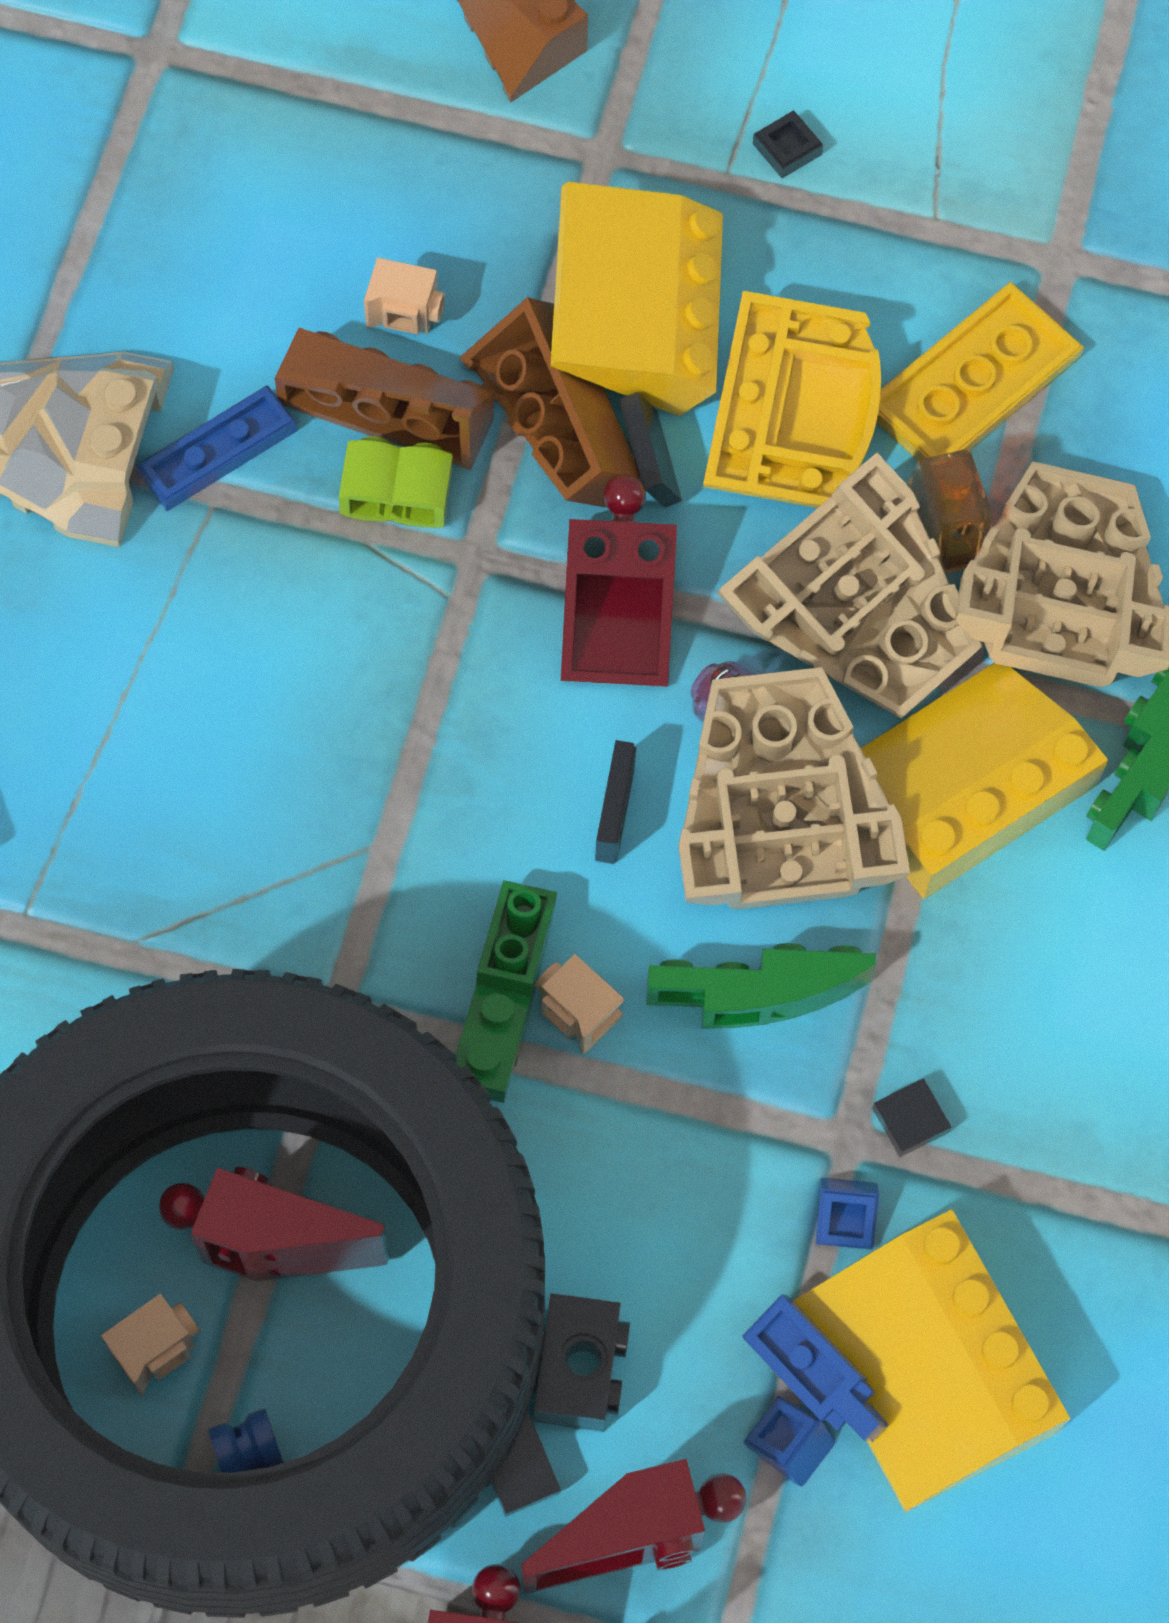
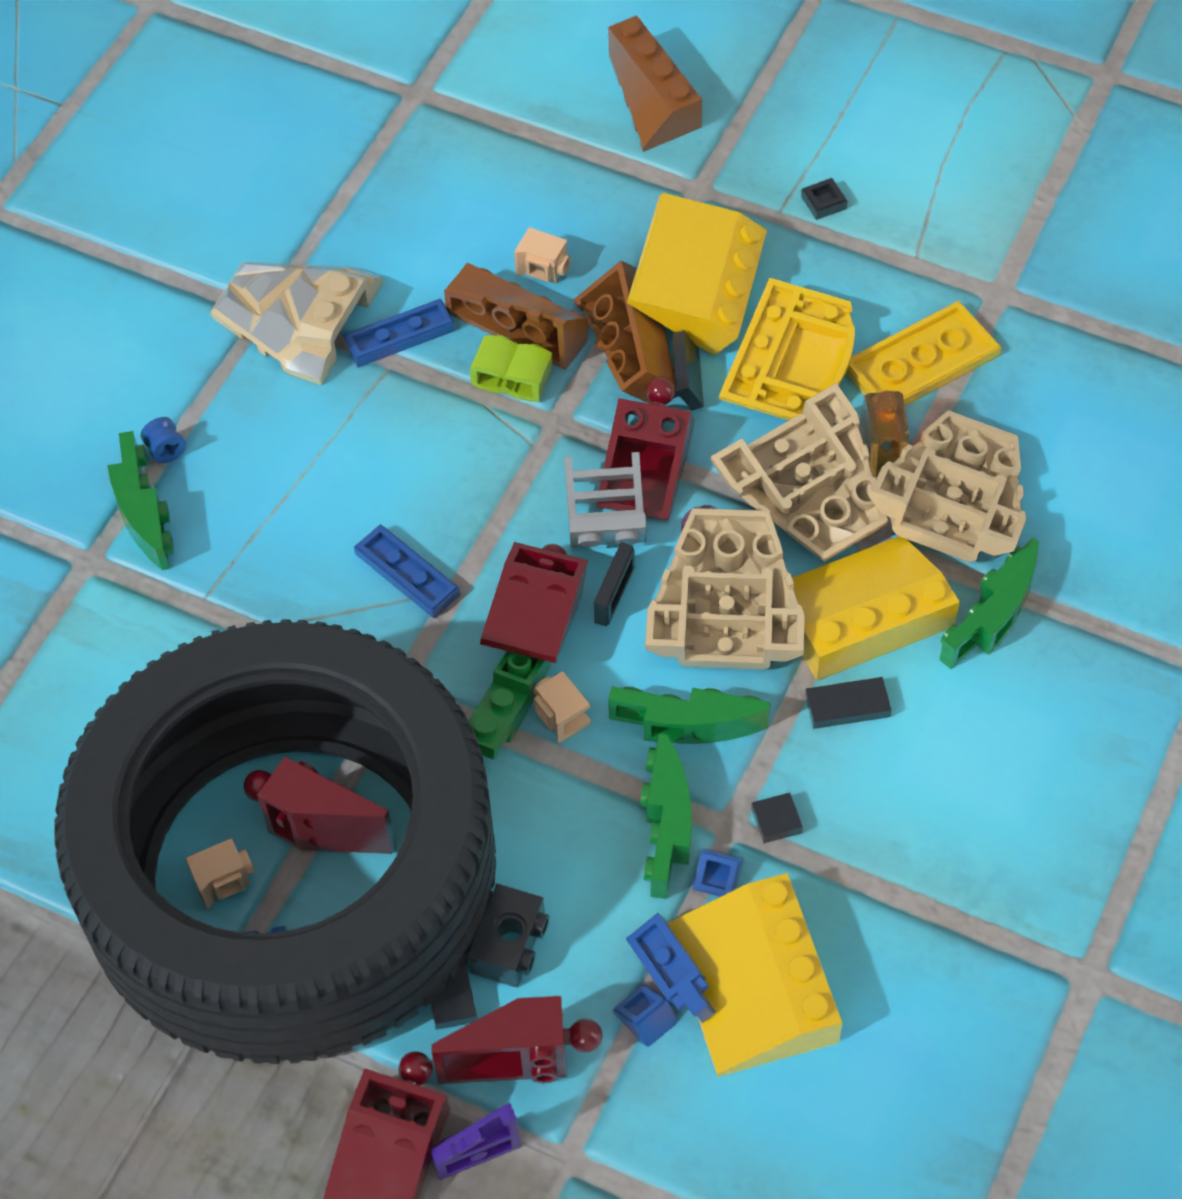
camera: 15 degrees right, 10 degrees down
none -> blue tile [354,524,461,619]
none -> dark red slope [480,542,588,664]
none -> light grey plate [564,452,646,547]
none -> green slope [640,733,692,899]
none -> black tile [805,677,891,729]

